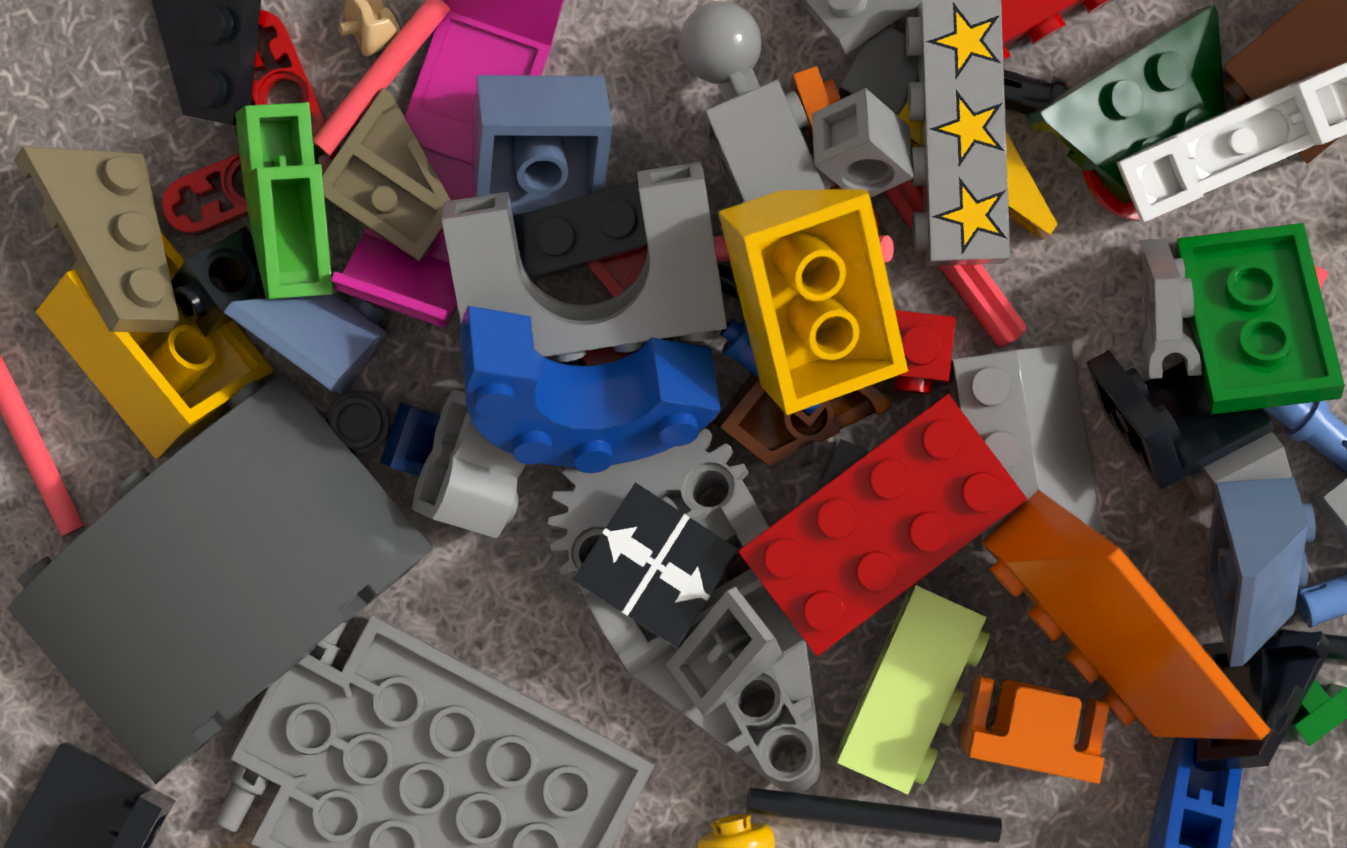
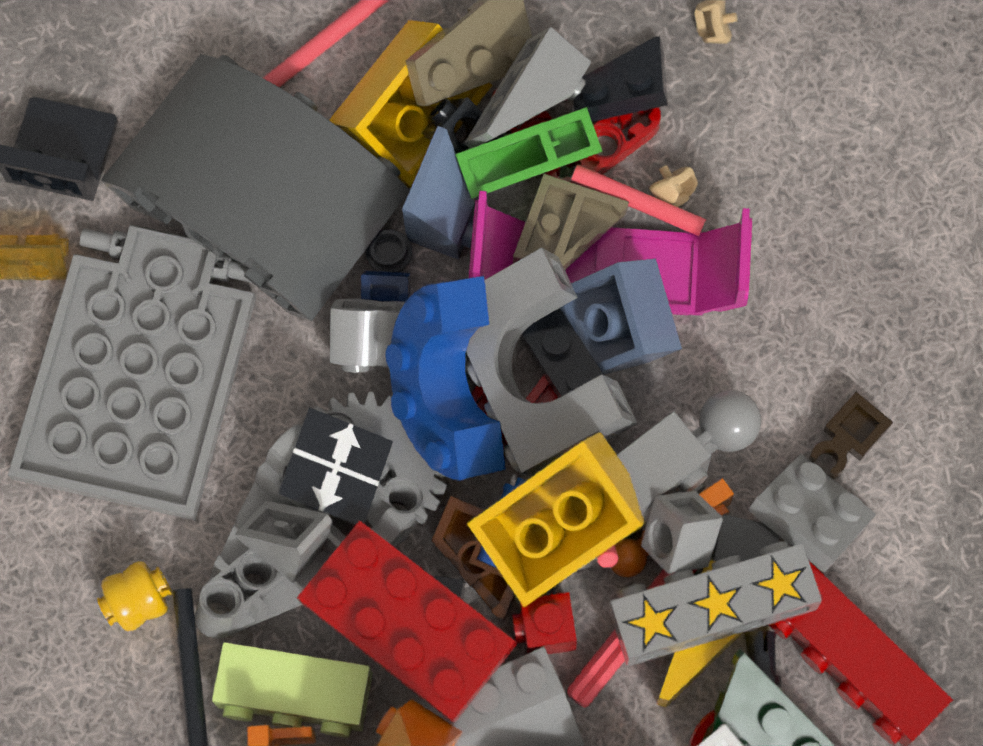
camera: 85 degrees right, 15 degrees down
none -> light grey slope [464,27,591,149]

